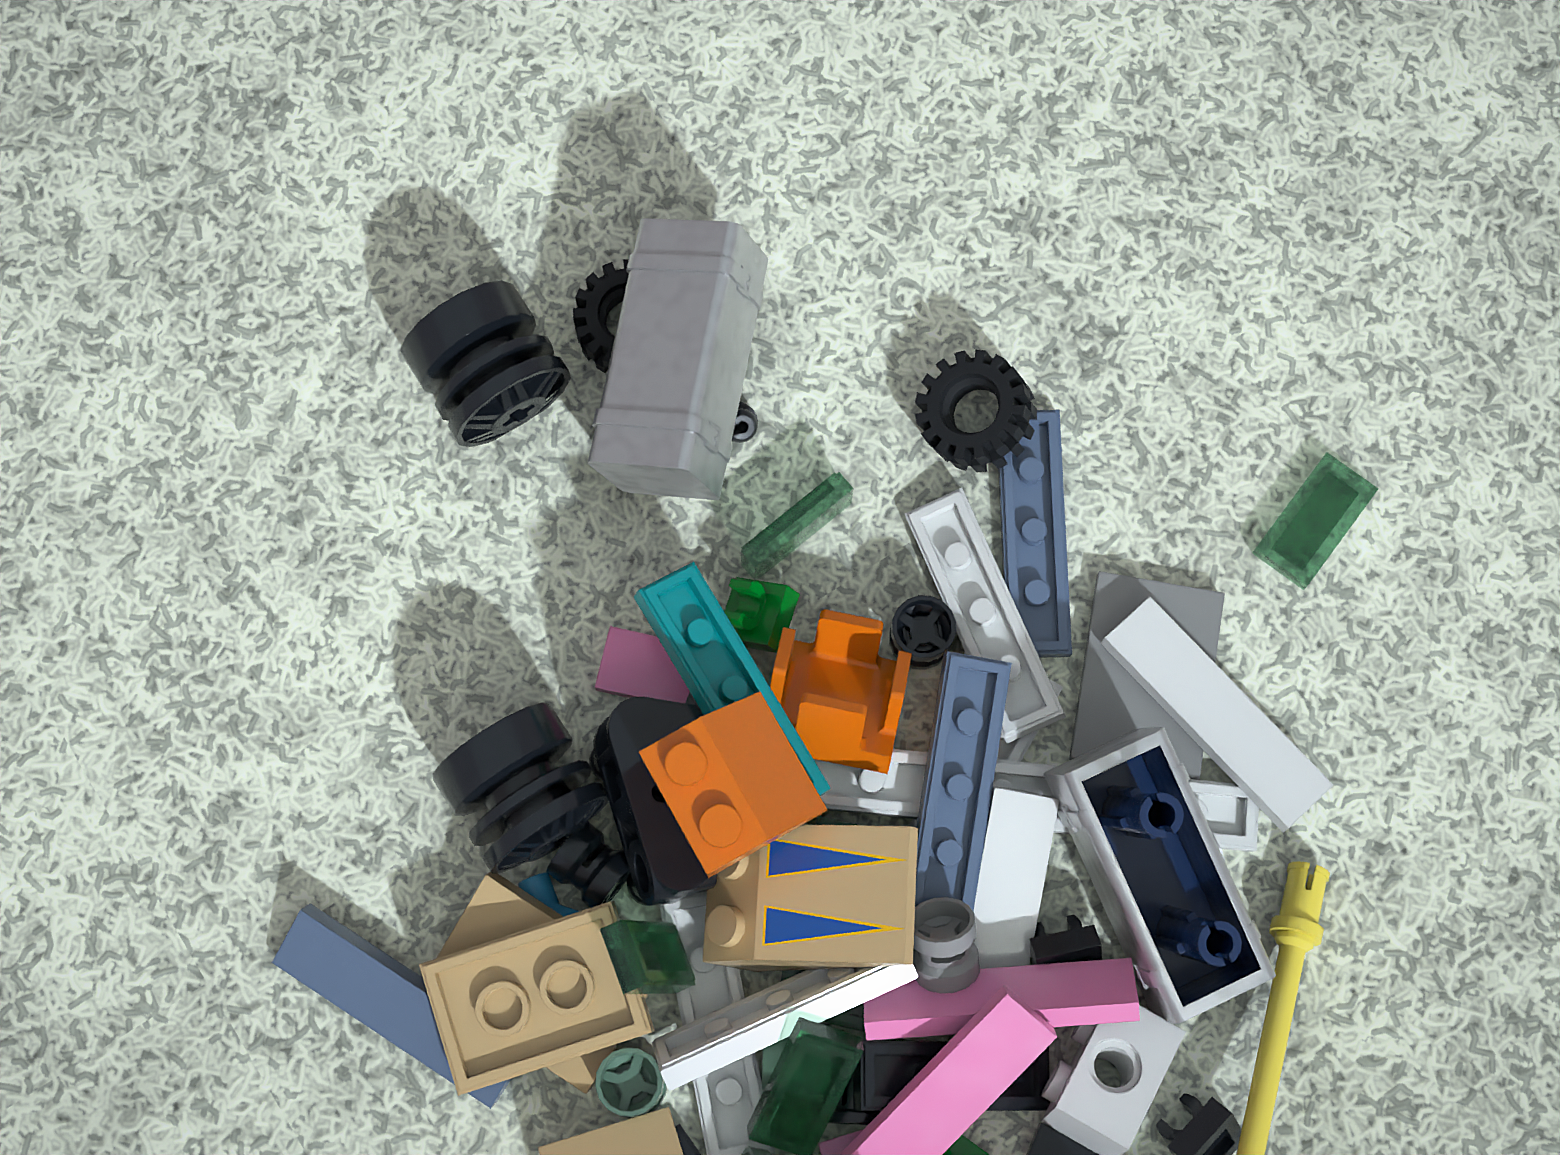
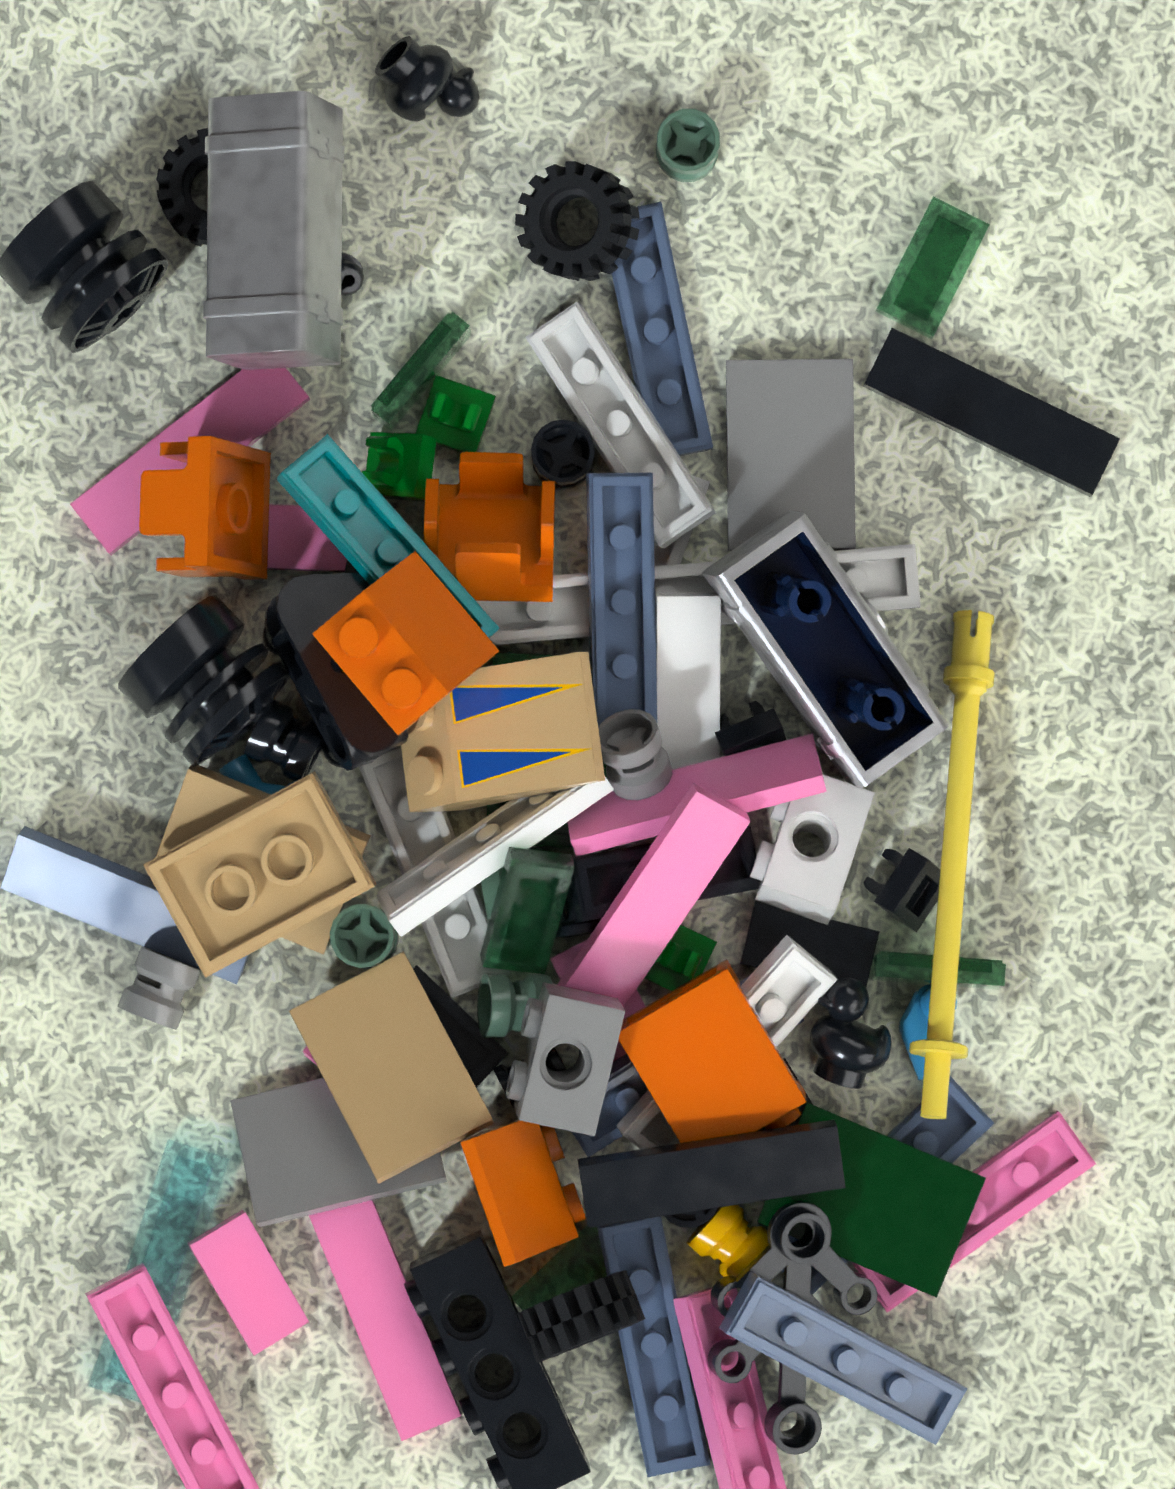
camera: 10 degrees left, 10 degrees up
clear green tile [600,920,696,994] -> none
white tile [1101,597,1333,832] -> none
none -> bright pink tile [70,368,310,555]
none -> light grey wheel [118,947,201,1030]
none -> orange panel [139,436,271,580]
none -> black animal [375,36,480,122]
none -> green tile [415,375,496,453]
none -> sand green wheel [656,109,720,182]
none -> black tile [863,328,1120,497]

